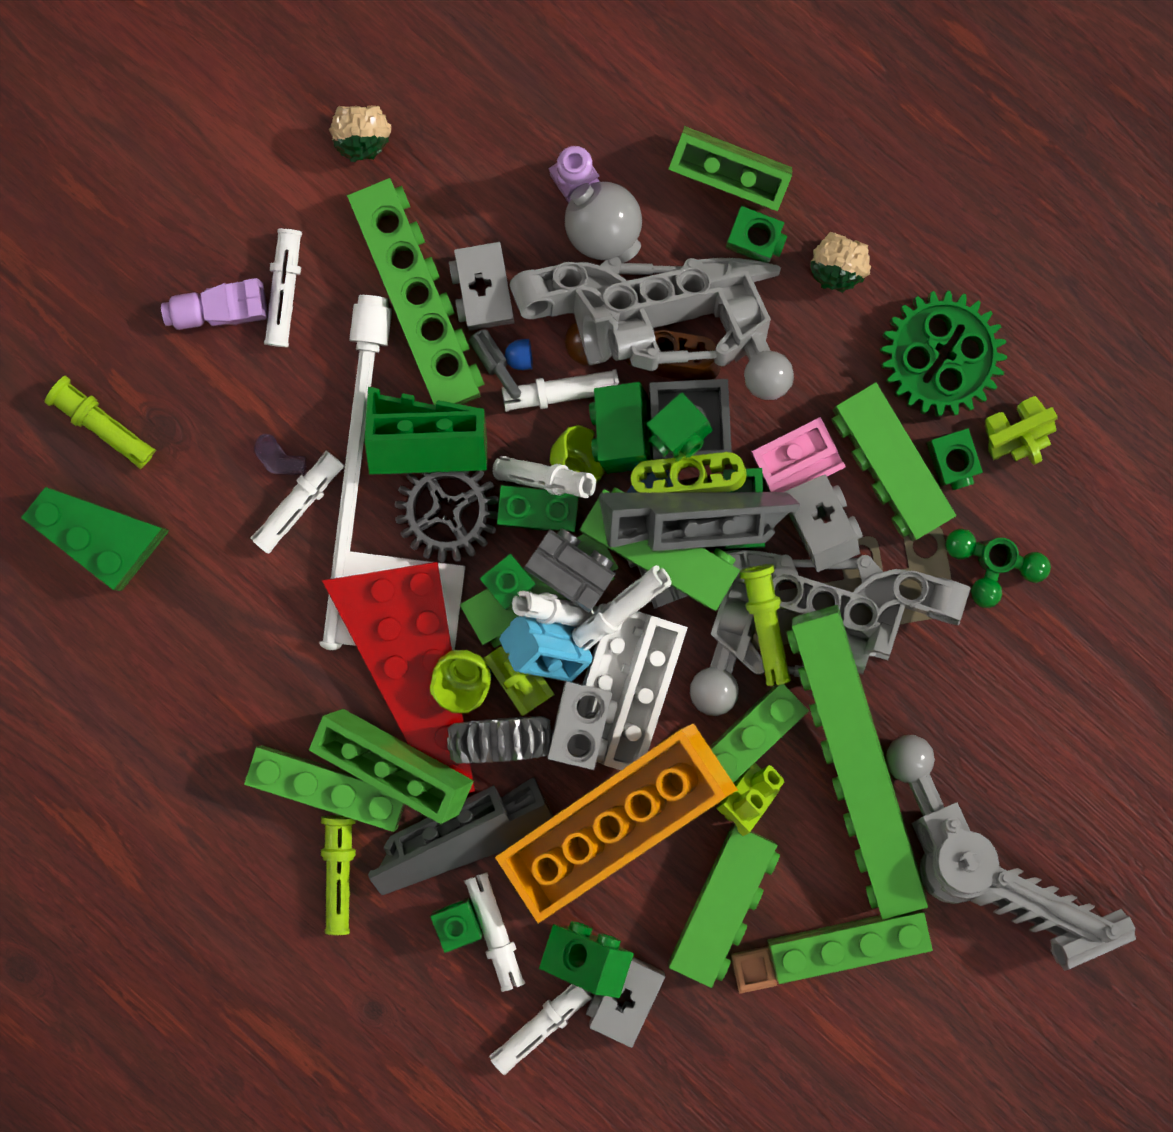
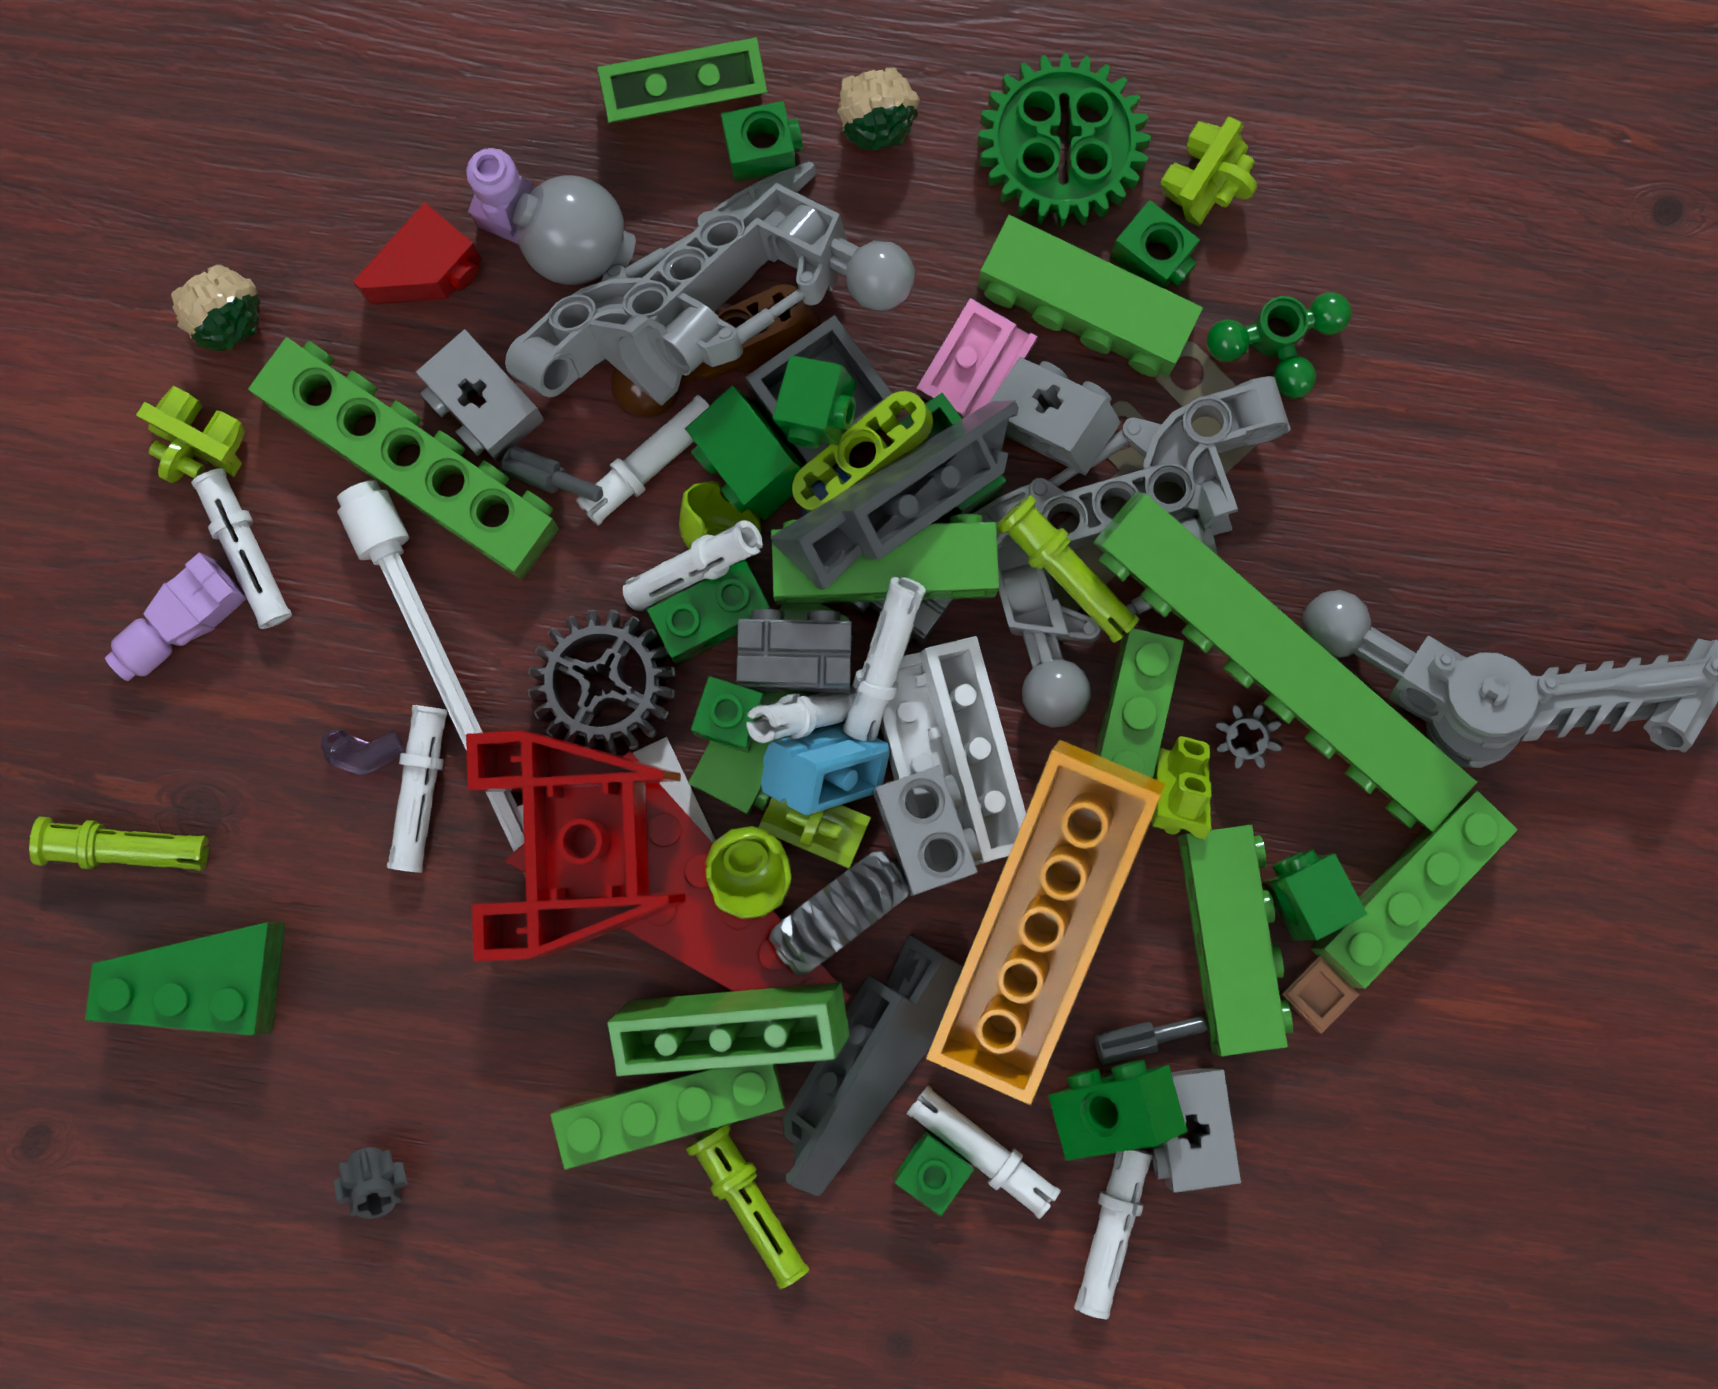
camera: 35 degrees left, 5 degrees down
green wedge [365,387,487,475] -> none
blue hinge [505,338,533,370] -> none
none -> lime hips [136,386,246,483]
none -> dark grey gear [333,1147,408,1219]
none -> red slope [353,202,482,305]
none -> red wedge [466,730,686,962]
none -> dark grey axle [1094,1016,1208,1066]
none -> dark grey gear [1216,702,1284,769]
none -> green brick [1263,849,1367,941]

